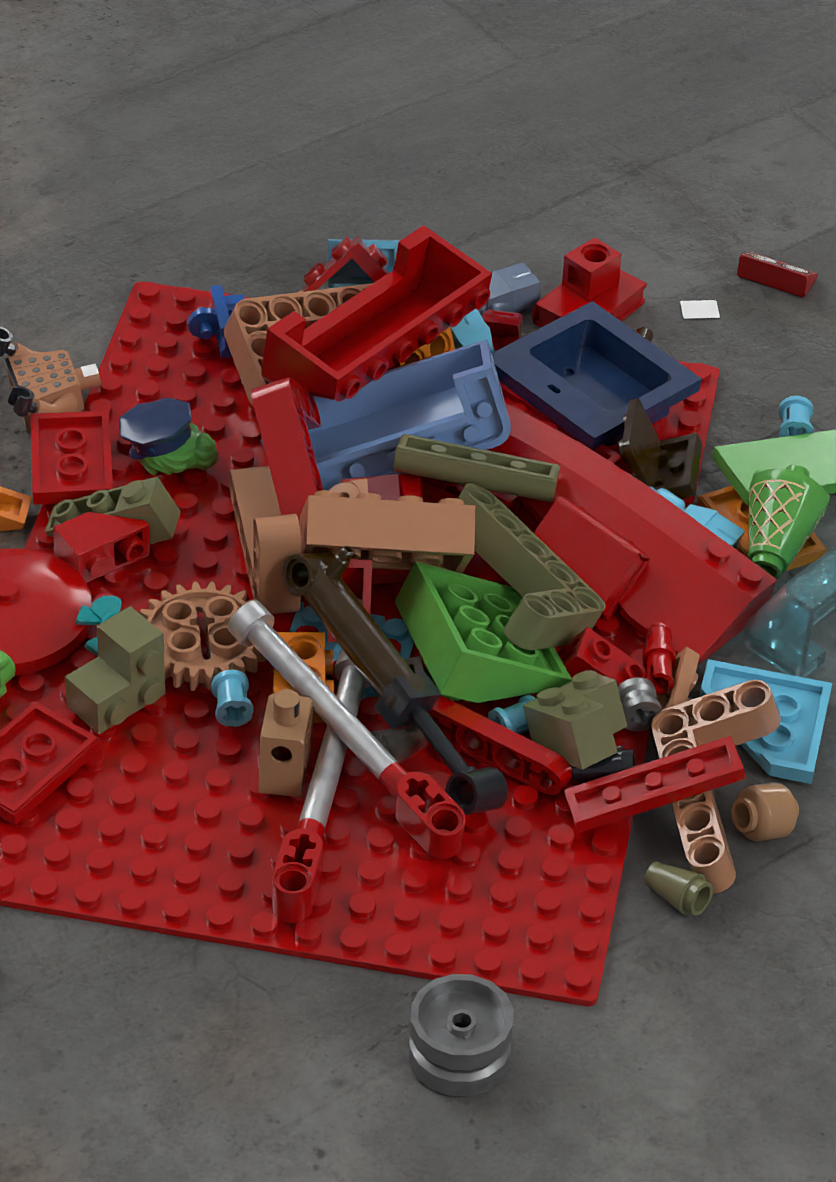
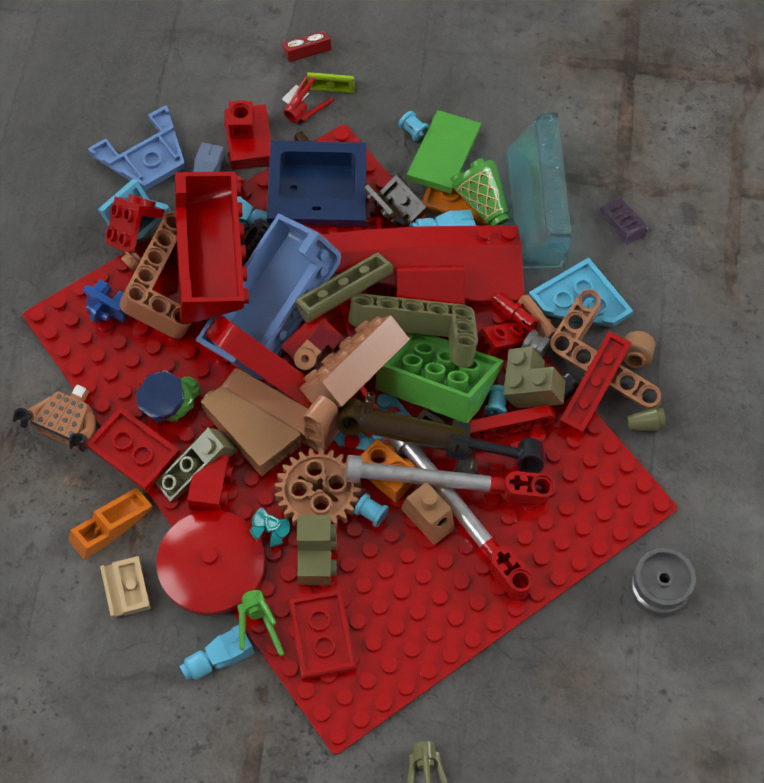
camera: 45 degrees left, 20 degrees up
none -> medium blue wing [88,105,186,191]
none -> medium nougat slope [201,386,302,477]
none -> red plant [283,76,334,123]
none -> lime slope [307,72,355,93]

